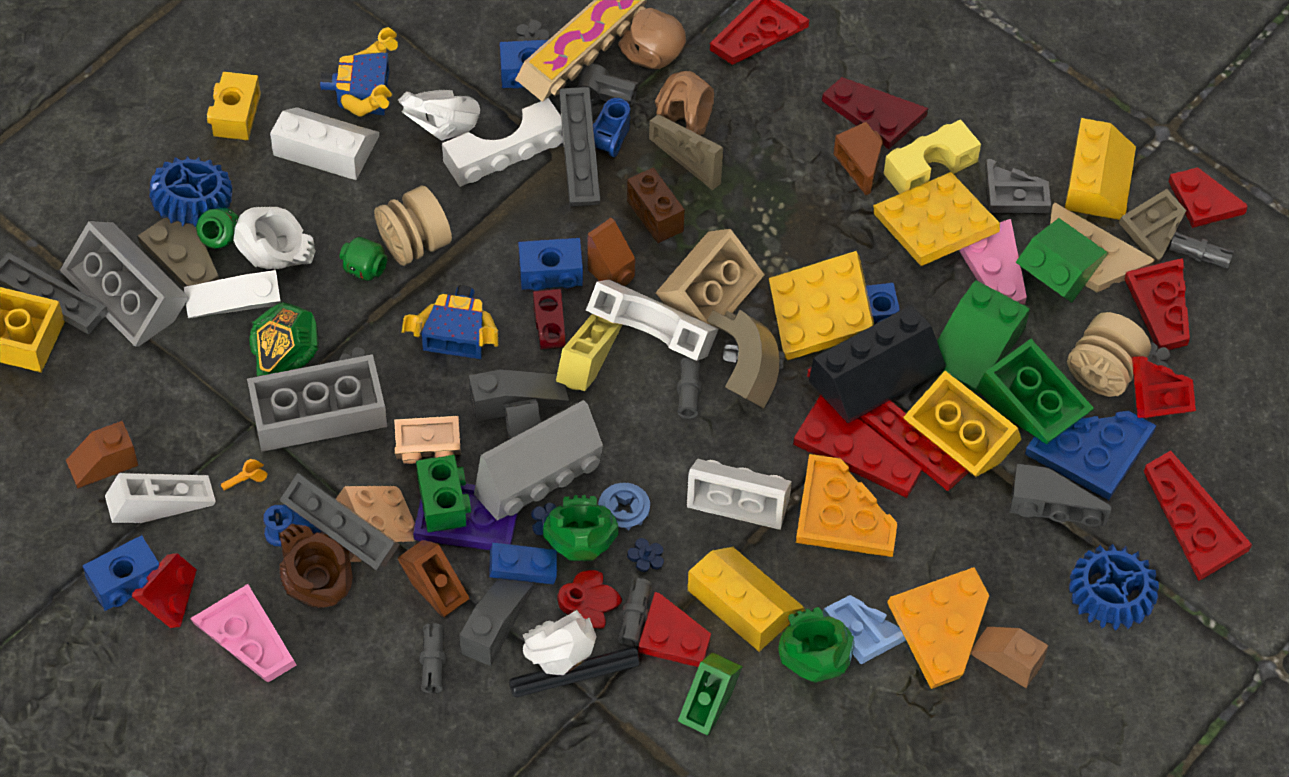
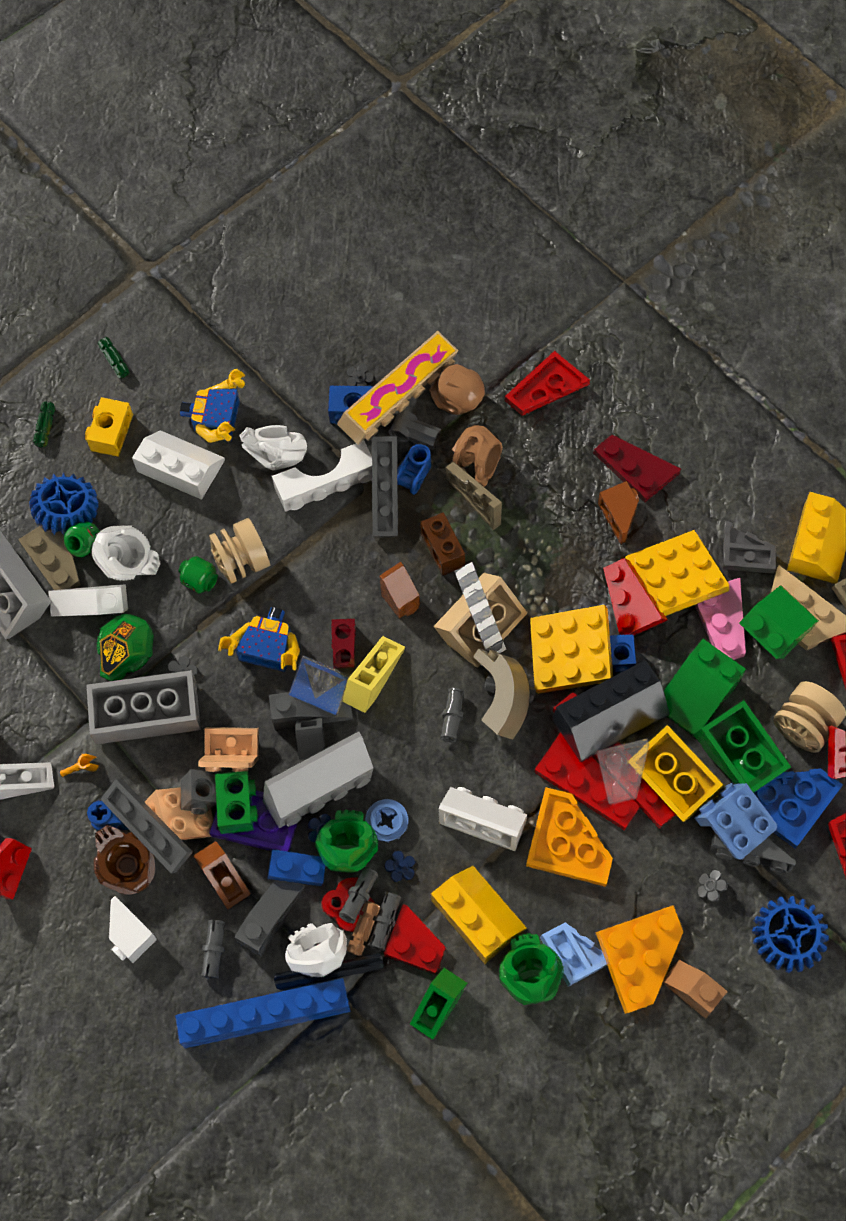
camera: 10 degrees right, 10 degrees up
bright pink wing [190,584,296,683] -> none
blue brick [518,238,583,290] -> none
white arch [586,279,719,361] -> none
light yellow arch [884,119,981,194] -> none
none -> dark green axle [33,401,55,447]
none -> dark green axle [98,337,130,379]
none -> white slope [109,896,157,963]
none -> blue brick [175,978,351,1048]
none -> dark grey brick [180,769,216,814]
none -> clear piece [289,655,350,716]
none -> dark grey pin [339,867,379,923]
none -> medium nougat axle [347,901,380,956]
none -> sticker [454,562,506,653]
none -> clear wing [597,739,649,805]
none -> wing [603,558,668,636]
none -> medium blue bracket [694,783,777,859]
none -> dark grey plant [698,870,727,902]

